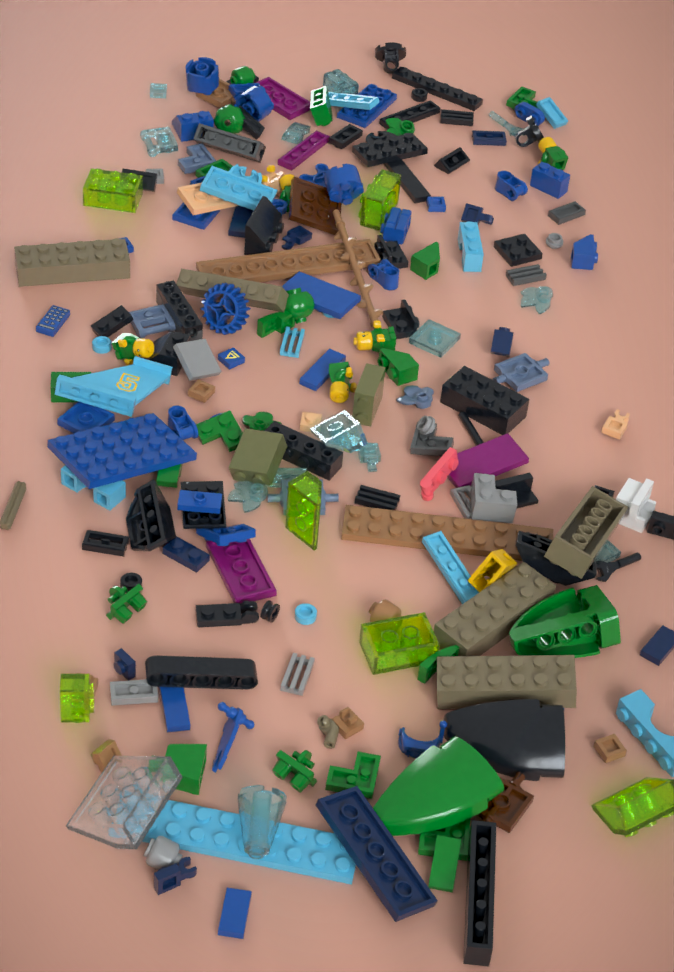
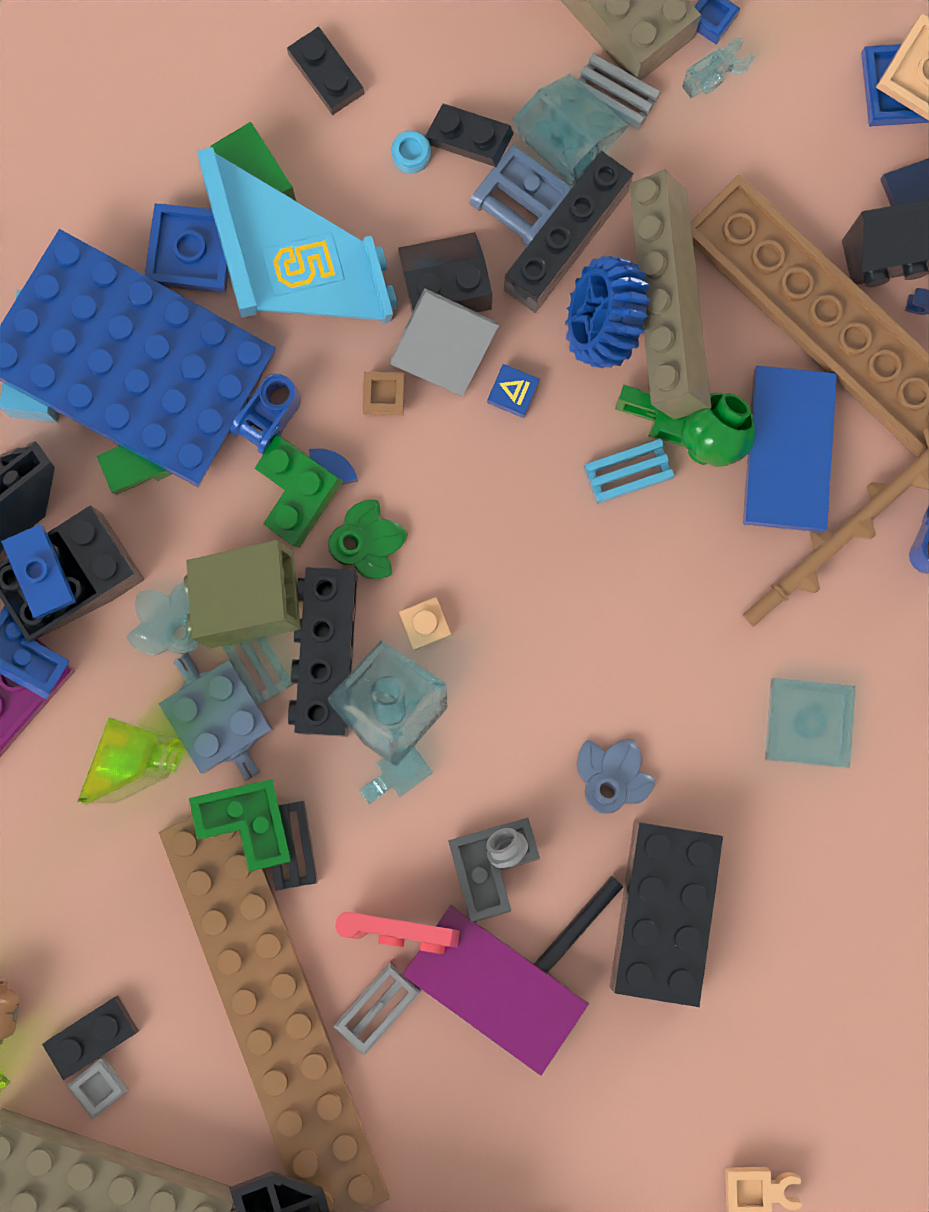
camera: 65 degrees right, 40 degrees up
blue tile [36,305,70,337] -> none
piece [111,333,154,366] -> none
blue tile [299,348,346,391] -> none
piece [329,362,357,403] -> none
olive brick [352,363,386,427] -> none
piece [353,321,396,352] -> none
green slope [377,348,419,386] -> none
black bracket [382,299,419,339] -> none
medium azure tile [422,531,479,604] -> none
yellow torso [467,549,517,593] -> none
light grey brick [470,473,517,523] -> none
dark blue slope [491,327,514,357] -> none
sand blue plate [493,353,550,392] -> none
black panel [495,472,539,508] -> none
none -> black plate [42,995,139,1080]
none -> light grey tile [67,1056,129,1119]
none -> green plate [188,779,291,872]
none -> black plate [287,27,364,115]
none -> clear light blue slope [512,74,628,186]
none -> light grey tile [572,53,660,129]
none -> clear light blue plate [682,38,755,98]

